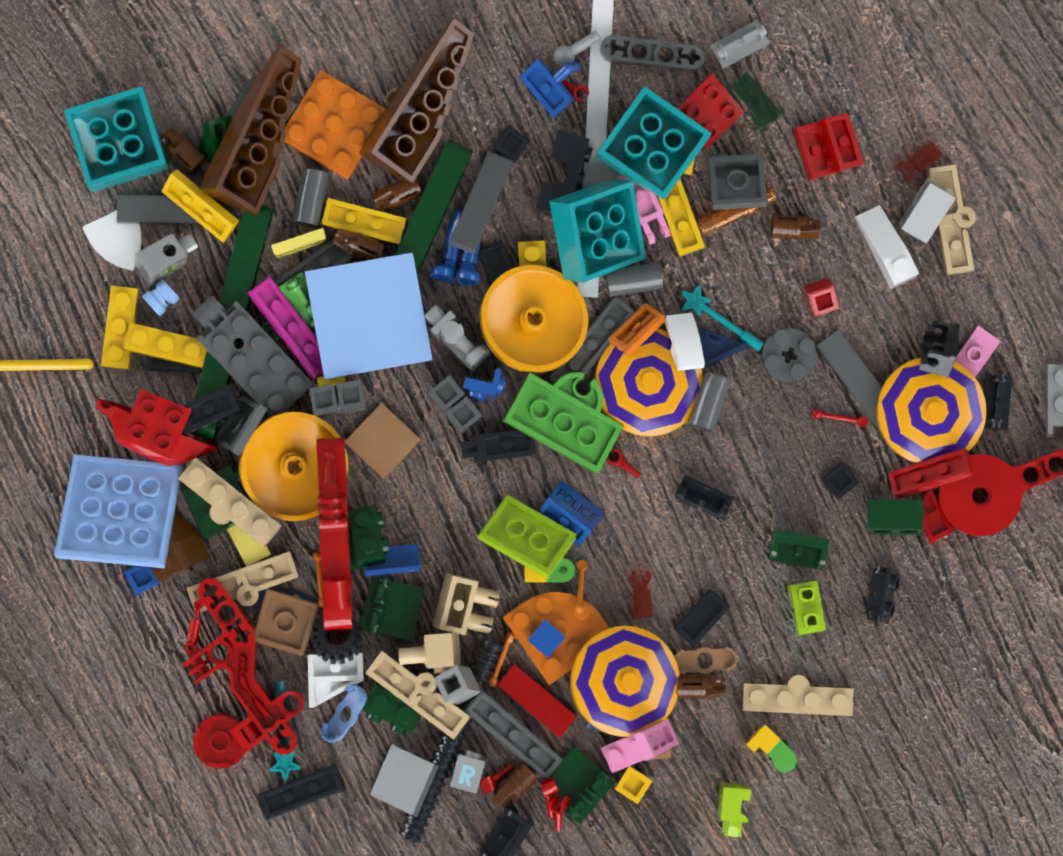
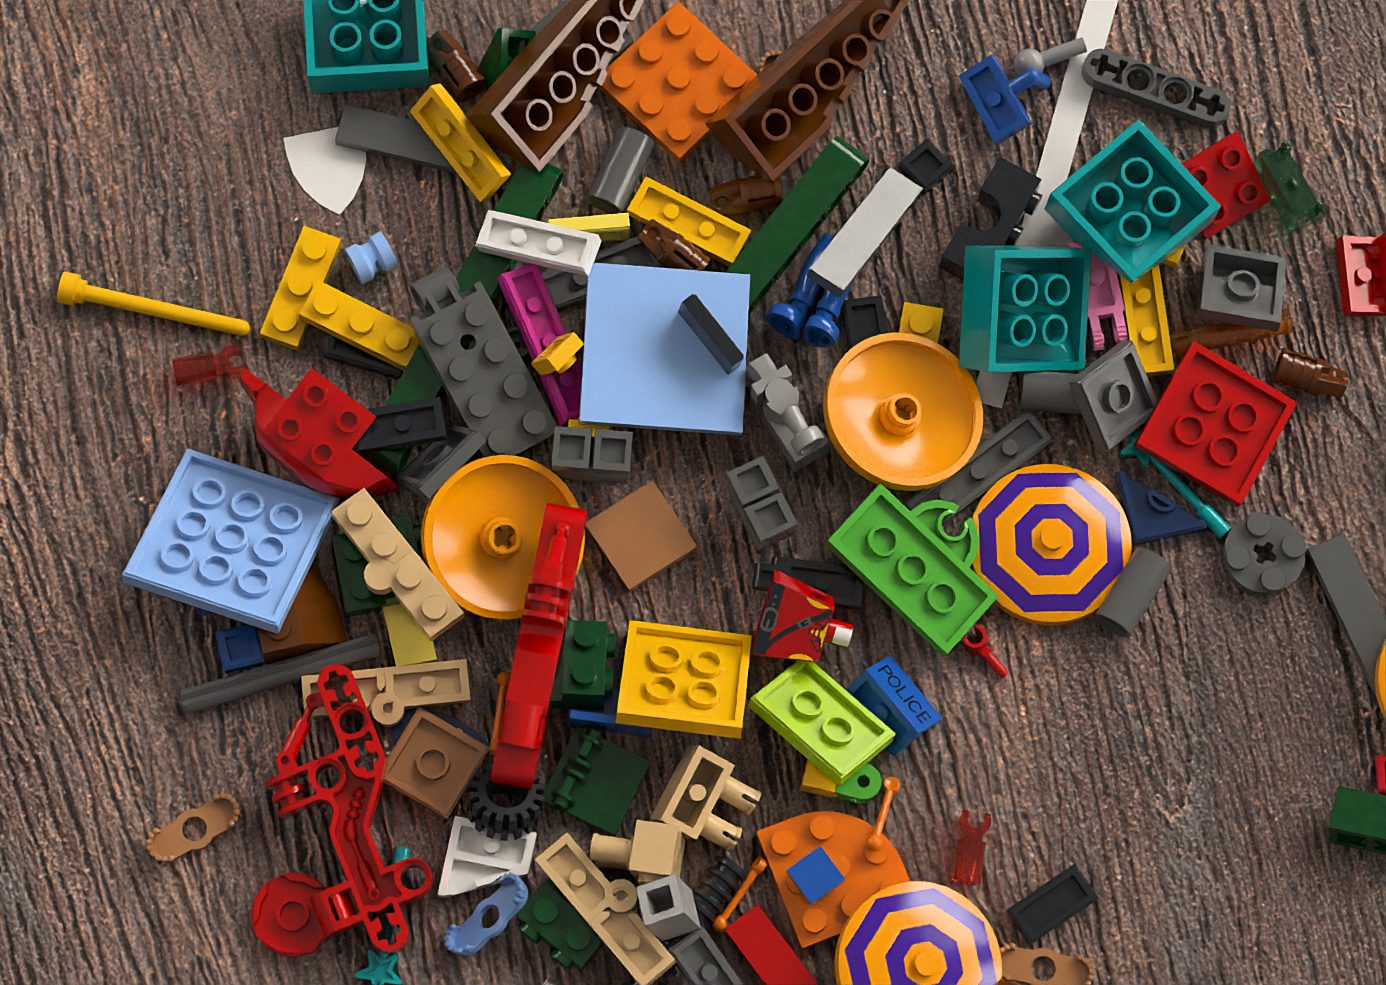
camera: 10 degrees right, 10 degrees down
light grey torso [135,234,198,288] -> none
bright green hinge [279,272,315,329] -> none
blue bracket [463,368,506,402] -> none
red hand [561,79,589,103] -> none
orange tile [608,302,666,357] -> none
white slope [665,313,705,371] -> none
black hinge [675,475,734,520] -> none
light grey hinge [710,20,770,69] -> none
dark green hinge [768,529,830,570] -> none
lime hips [787,581,826,636] -> none
red slope [803,278,840,317] -> none
red hinge [812,409,868,427] -> none
black tile [821,462,859,500] -> none
black hinge [865,566,900,624] -> none
none -> medium nougat piece [146,793,240,863]
none -> clear red bar [172,345,244,386]
none -> dark grey axle [180,634,381,713]
none -> white tile [475,210,602,277]
none -> yellow plate [531,332,584,375]
none -> yellow plate [616,620,752,739]
none -> black tile [678,294,744,375]
none -> red torso [752,570,854,662]
none -> dark grey tile [1069,340,1157,452]
none -> red plate [1133,341,1298,507]

